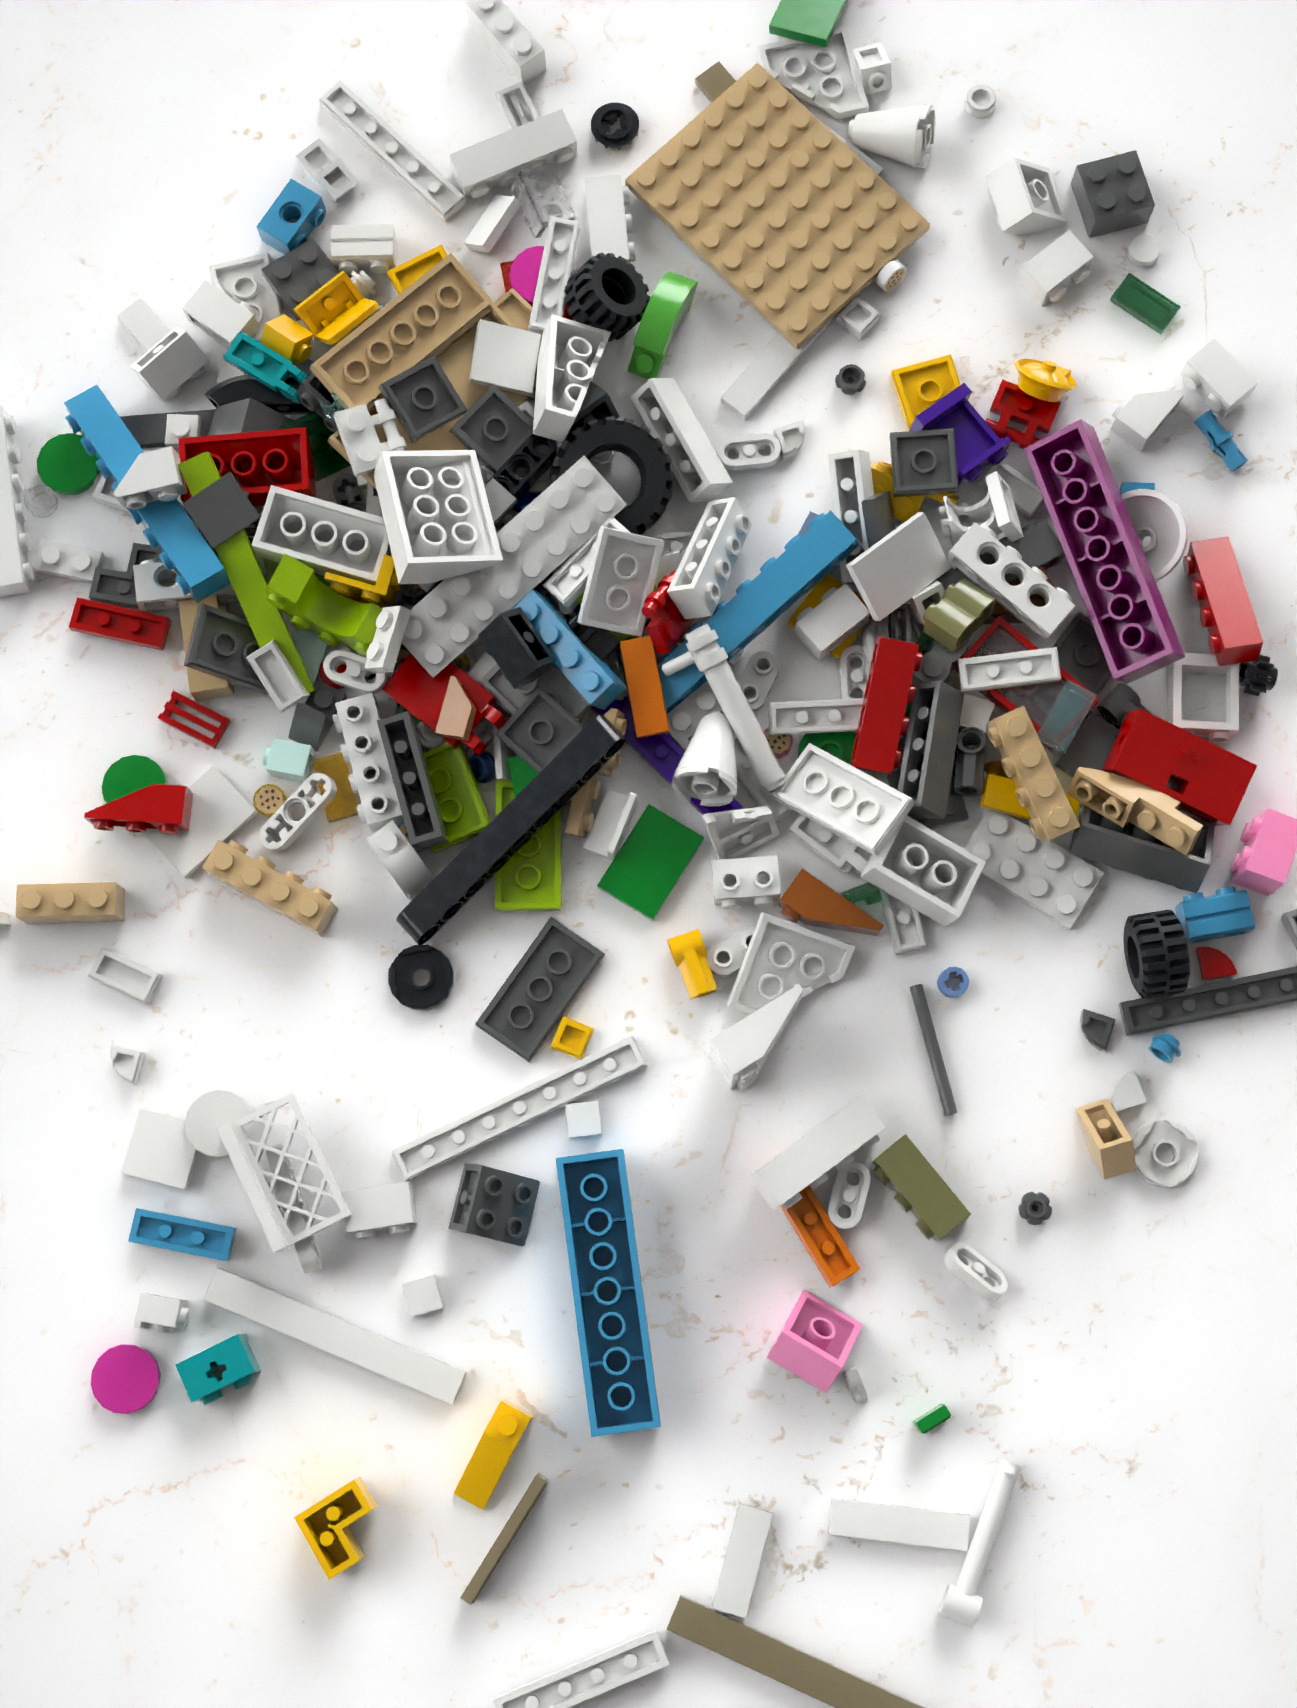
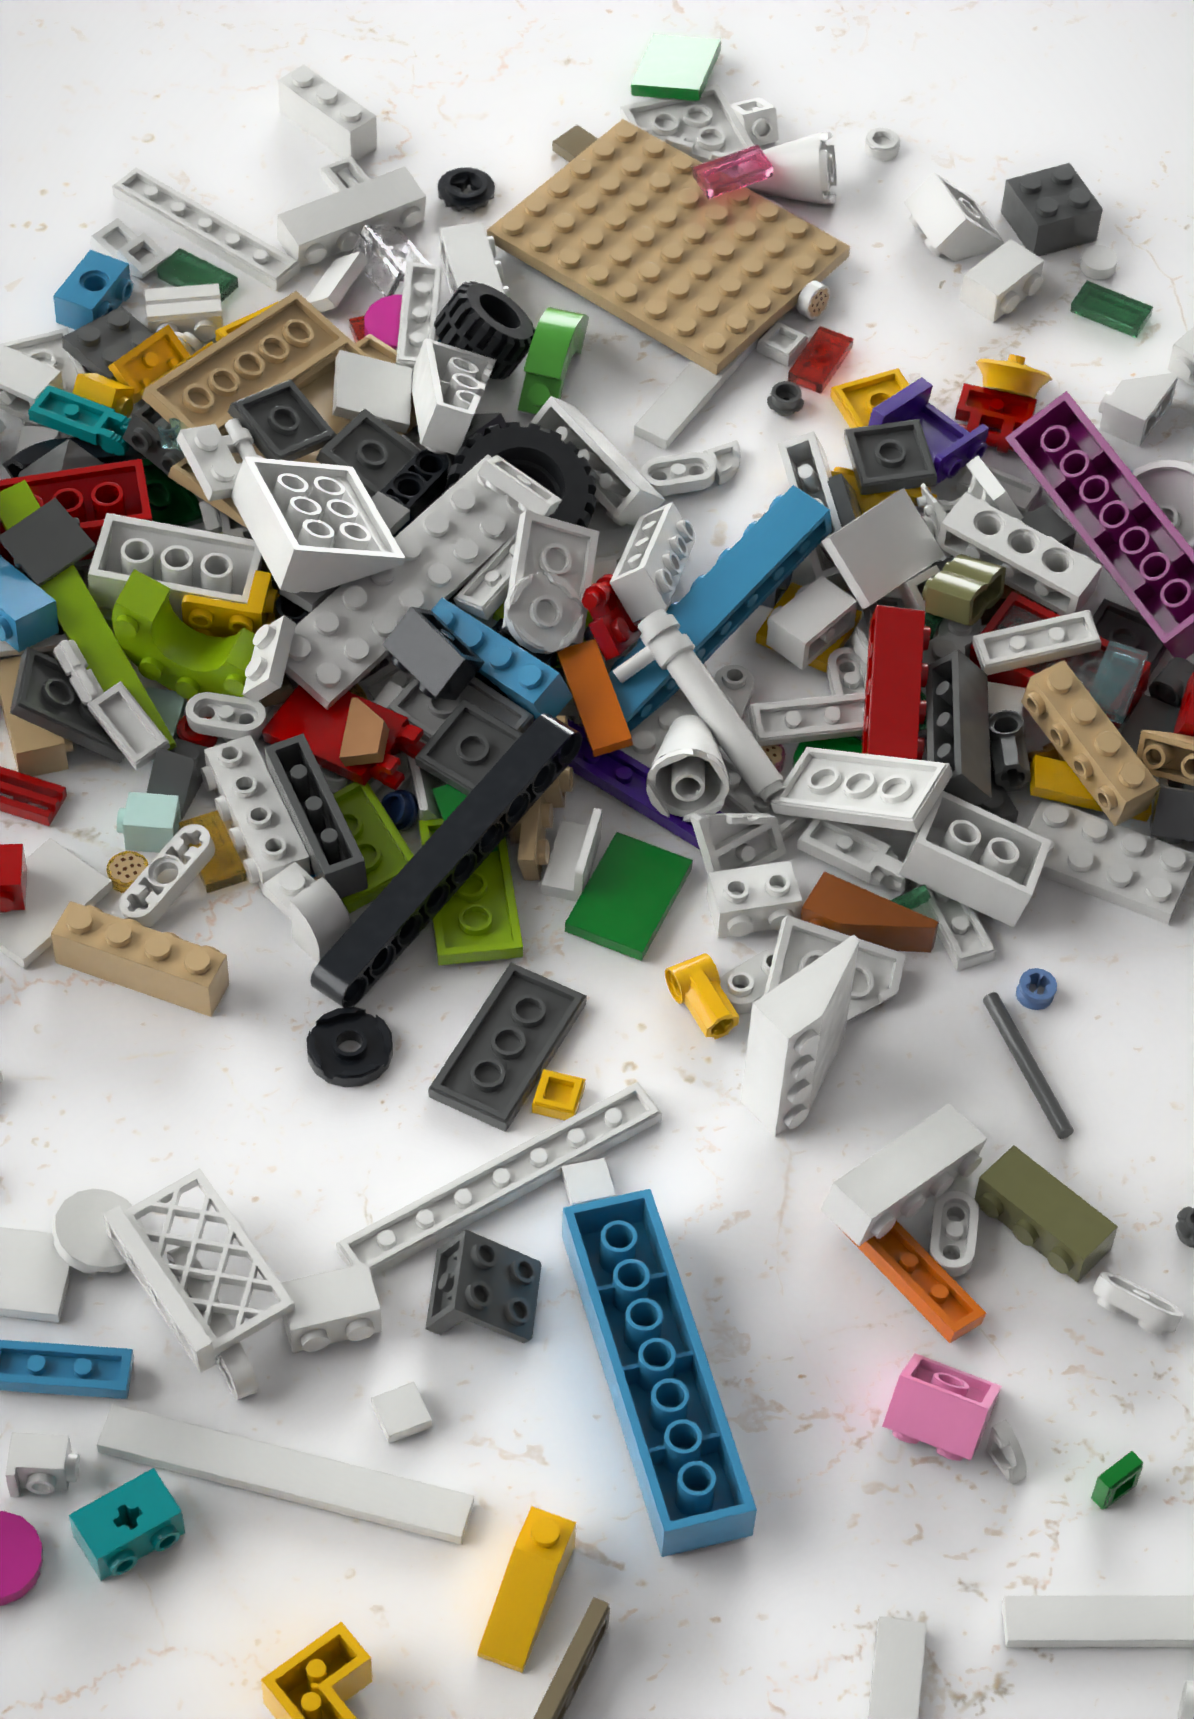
camera: 15 degrees left, 25 degrees down
none -> white piece [53,640,104,705]
none -> clear green tile [157,248,238,303]
none -> white plate [477,455,562,516]
none -> white tile [504,572,584,654]
none -> clear pink tile [693,144,773,199]
none -> clear red plate [788,326,854,394]

